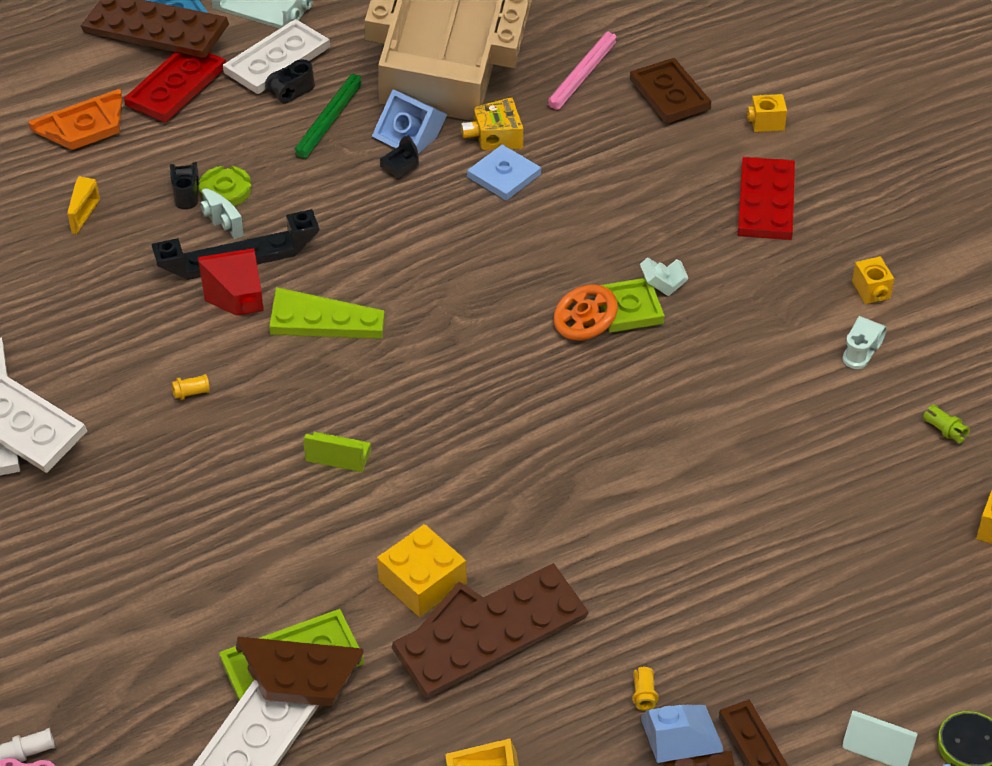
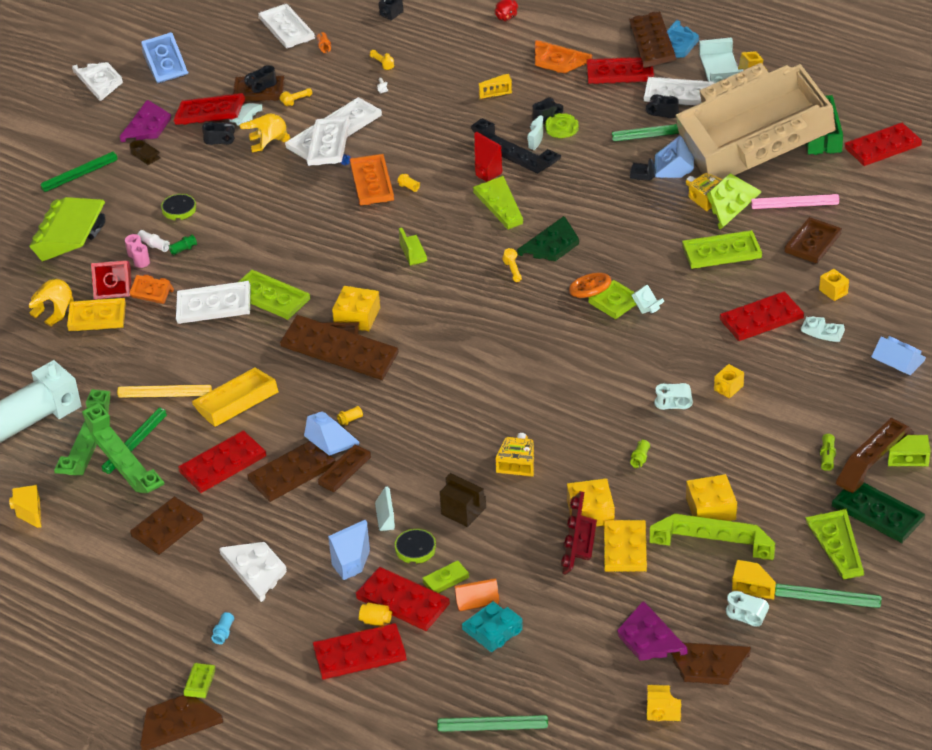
camera: 60 degrees right, 5 degrees down
reddish brown wing [236,636,364,706] -> none
light blue plate [467,144,541,201] -> none
none -> green pin [168,234,197,256]
none -> orange plate [350,154,394,205]
none -> dark brown plate [440,473,486,527]
none -> yellow torso [496,433,534,477]
none -> yellow piece [502,248,522,282]
none -> dark green wing [517,216,579,261]
none -> lime plate [682,230,762,269]
none -> lime wing [707,173,761,229]
none -> light aqua slope [801,316,845,342]
none -> light blue slope [871,336,926,375]

